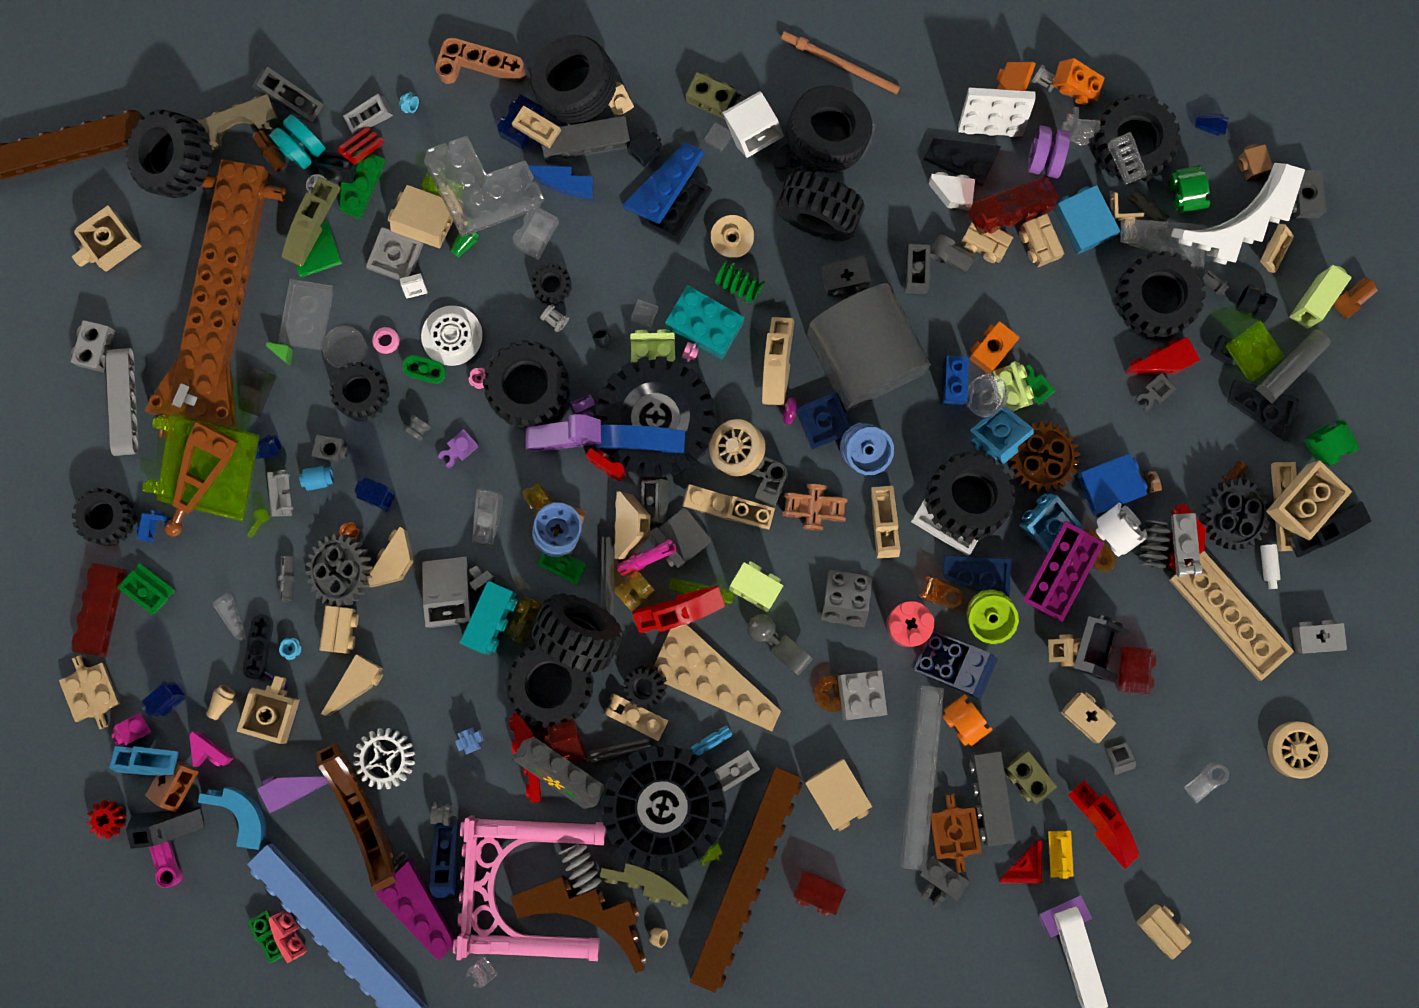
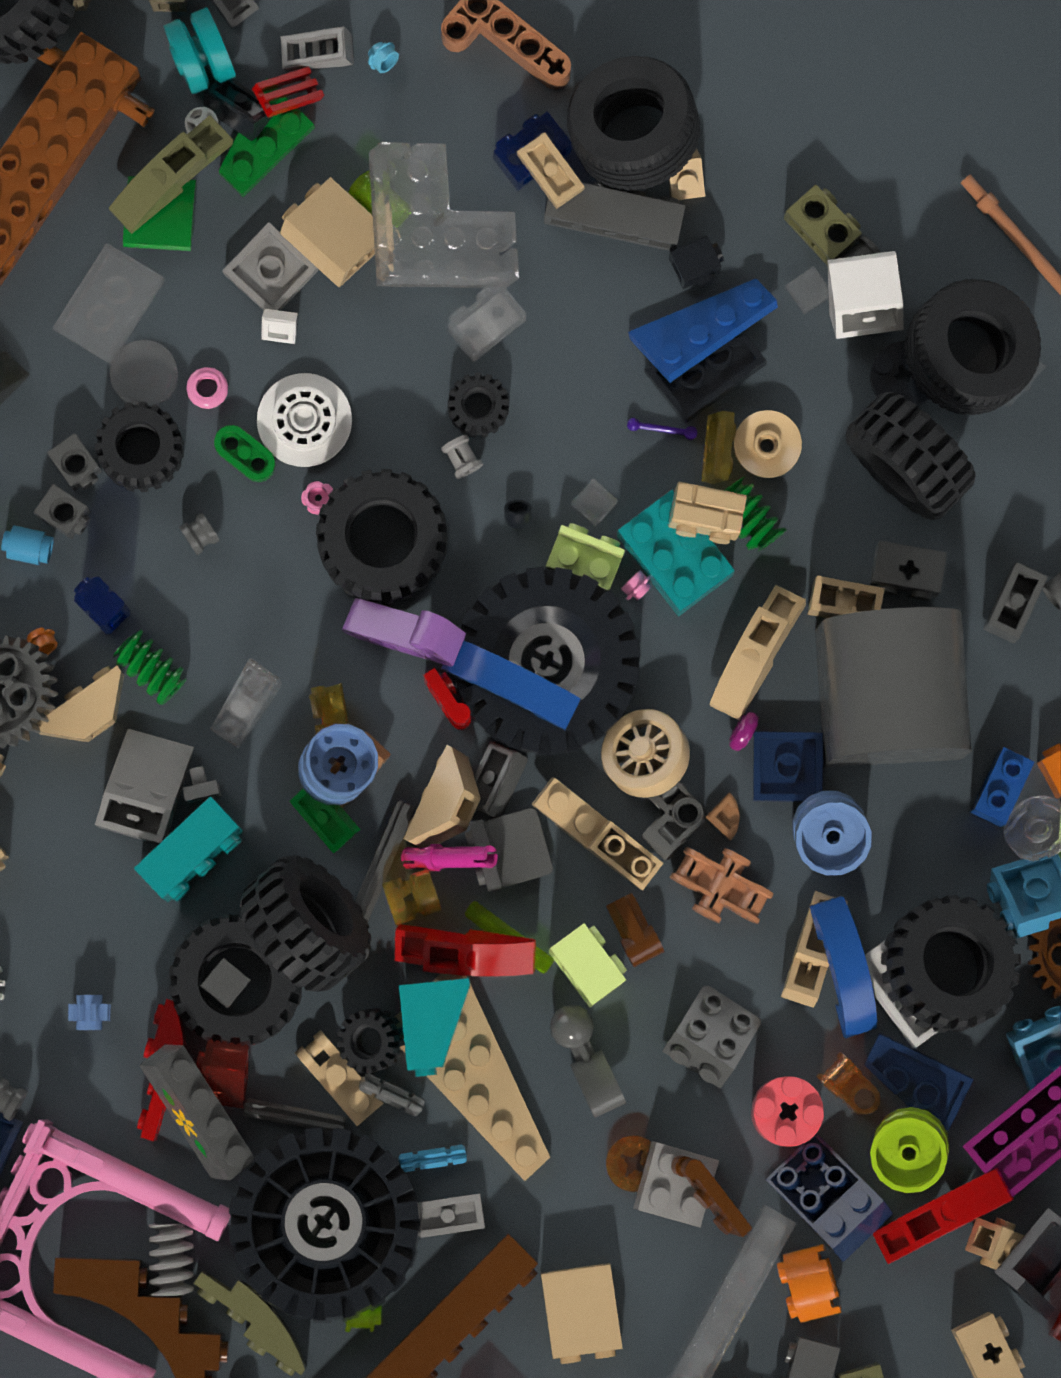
camera: 20 degrees right, 0 degrees up
reddish brown axle [253,130,287,172] -> none
bright green slope [266,342,293,366] -> none
medium lavender plate [438,429,479,468] -> none
green cone [449,225,480,258] -> none
clear yellow hinge [506,596,541,644] -> none
blue slope [528,165,594,200] -> none
medium lavender tile [571,394,596,417] -> none
none -> dark grey brick [47,433,102,491]
none -> green piece [112,629,187,705]
none -> dark grey tile [200,958,251,1008]
none -> dark grey axle [359,1073,425,1116]
none -> teal slope [399,978,470,1077]
none -> reddish brown piece [606,893,665,967]
none -> dark purple hinge [627,418,698,440]
none -> tan brick [668,482,747,544]
none -> reddish brown plate [671,1155,753,1238]
none -> clear yellow plate [701,411,736,484]
none -> medium nougat tile [705,792,740,841]
none -> tan brick [807,576,885,618]
none -> blue slope [809,896,877,1038]
none -> red slope [873,1168,1014,1264]

